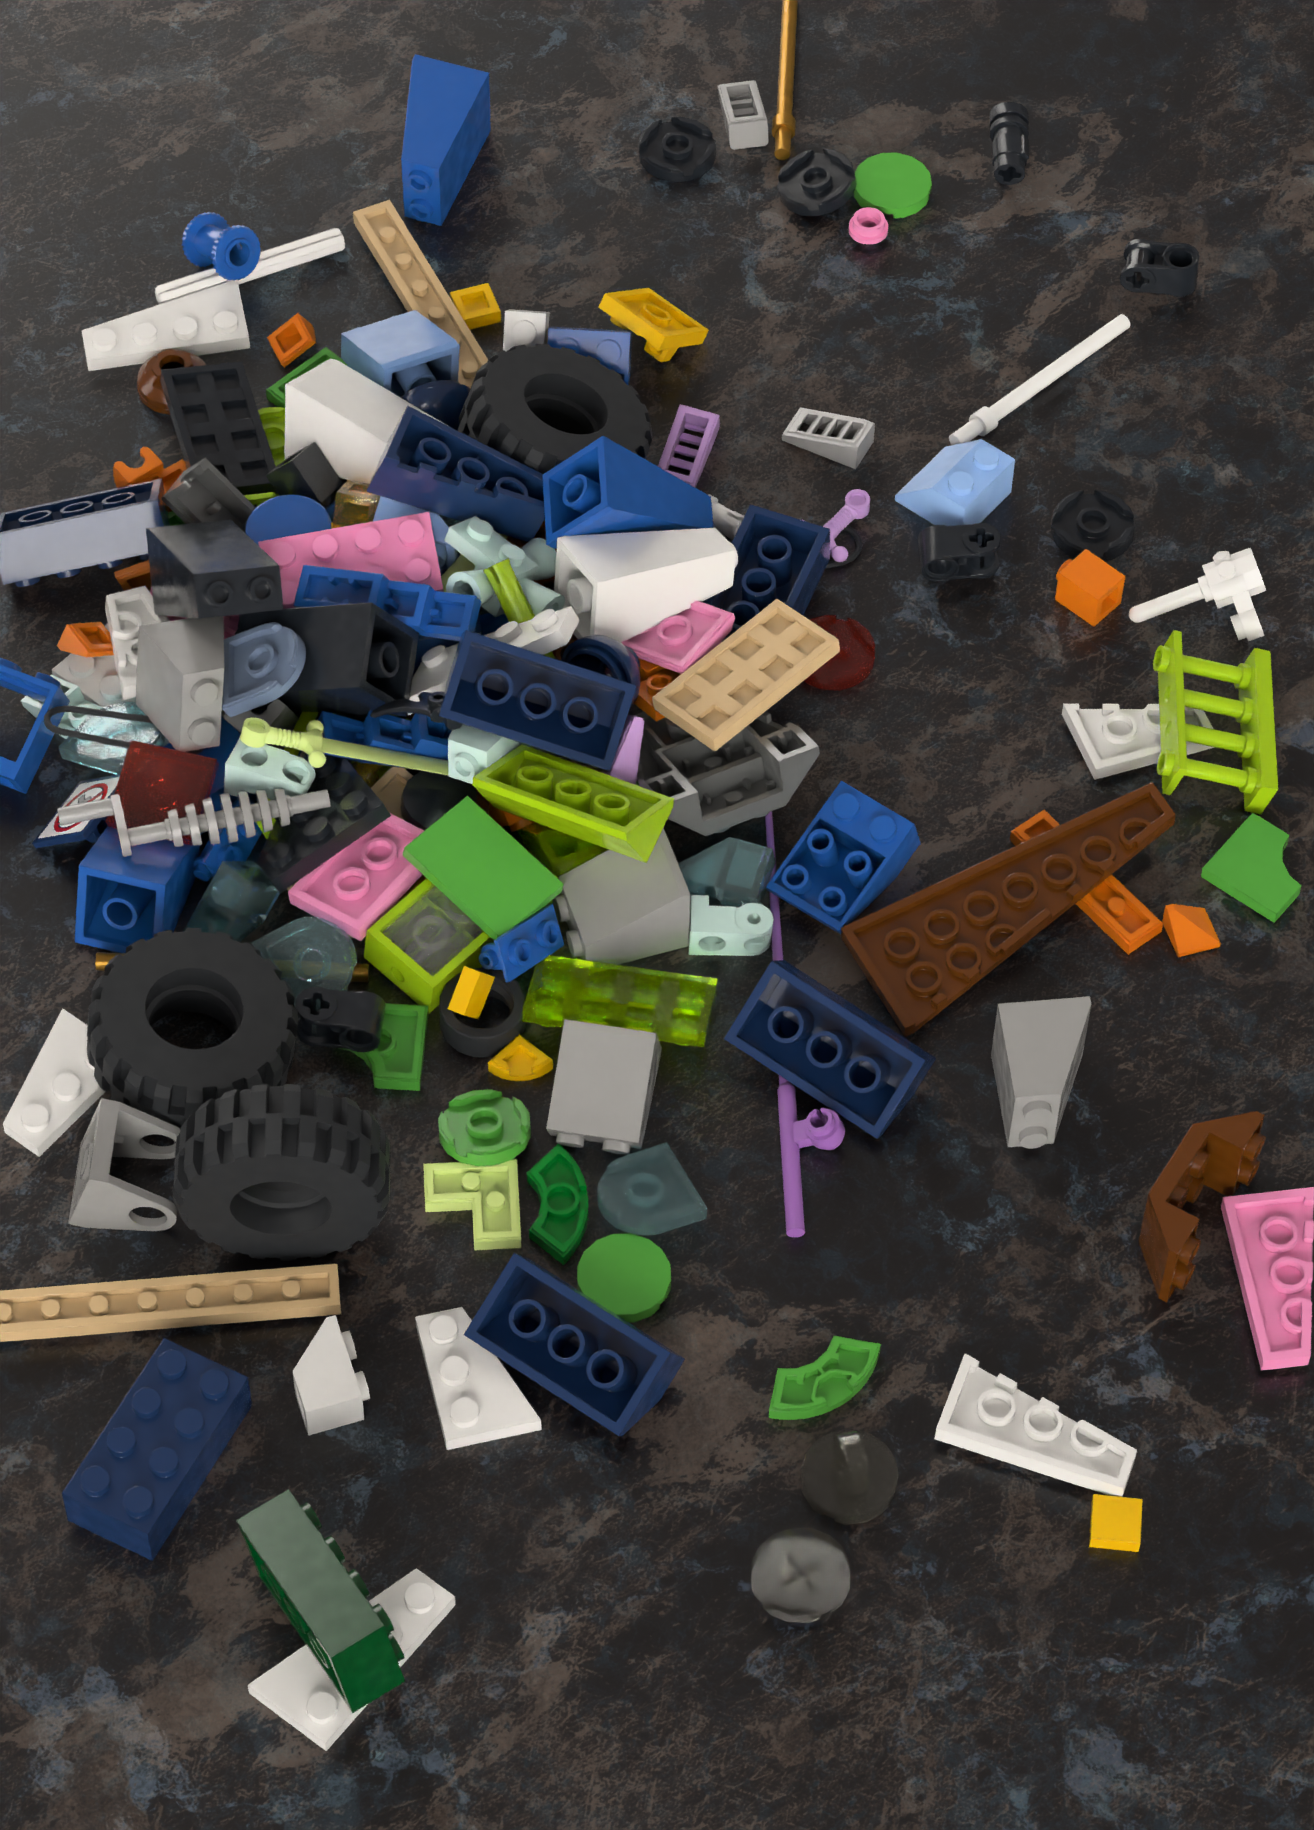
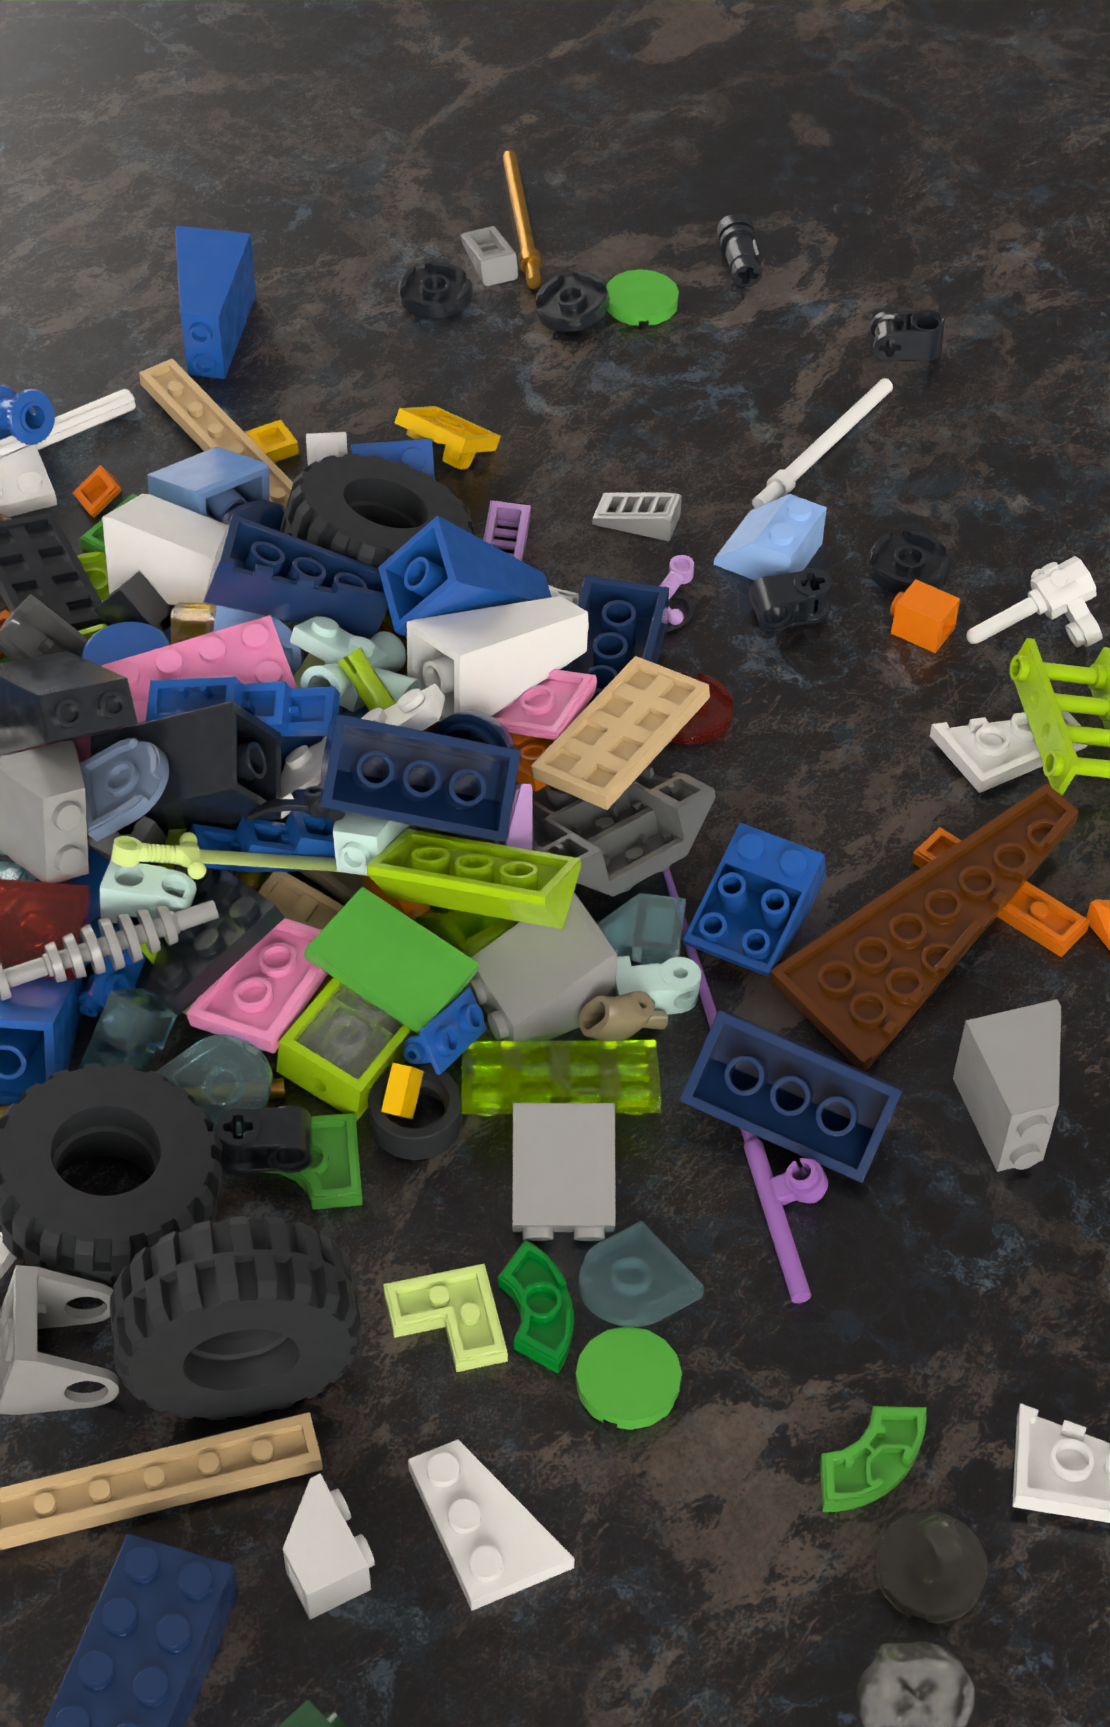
camera: 10 degrees left, 5 degrees down
black tile [400,771,490,831] -> none
bright green tile [438,1089,531,1166] -> none
dark blue slope [463,1253,685,1437] -> none
yellow tile [488,1034,553,1081] -> none
bright pink plate [848,207,888,245] -> none
none -> dark tan piece [579,991,668,1044]

